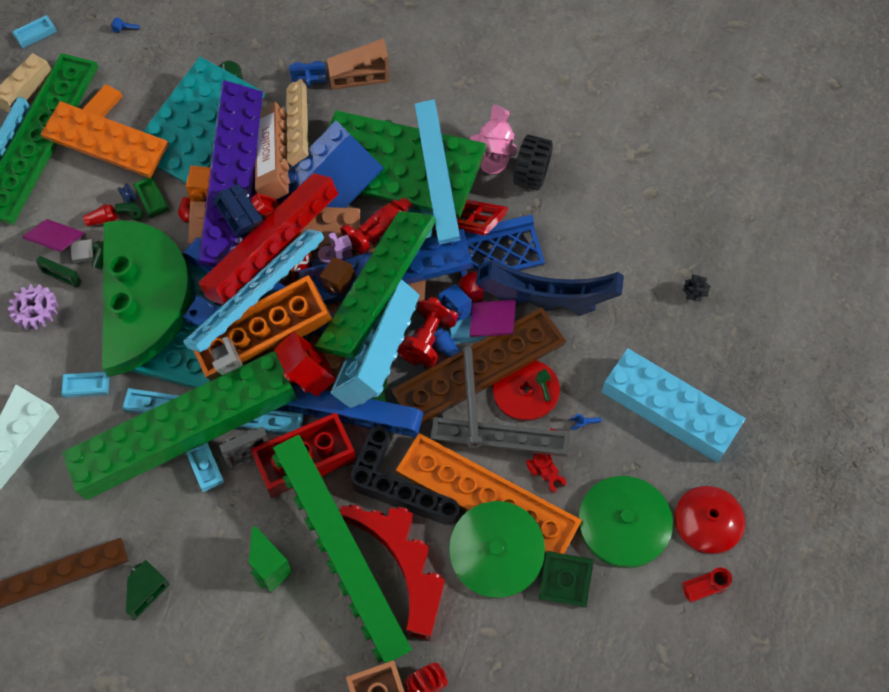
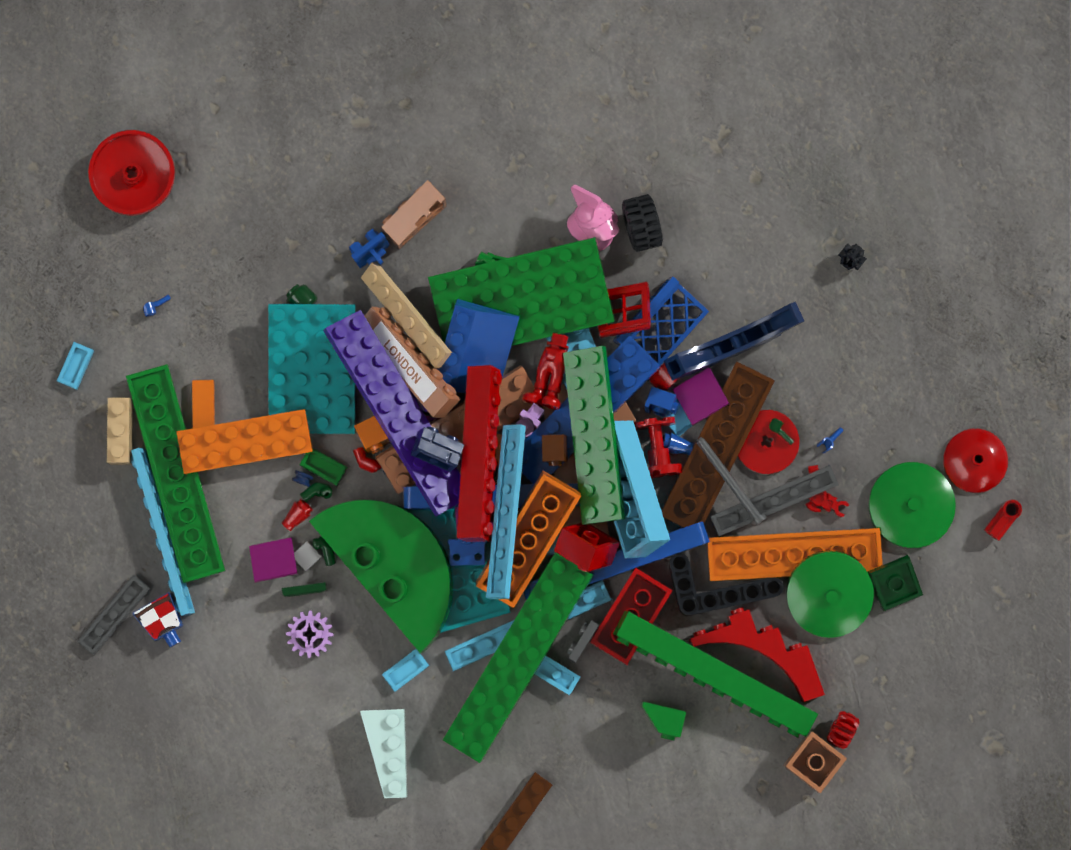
camera: 35 degrees left, 20 degrees up
dark green slope [126,560,170,621] -> none
light grey panel [211,336,243,376] -> none
red tile [251,193,280,216] -> none
medium azure tile [415,99,461,245] -> none
medium azure brick [601,348,746,463] -> none

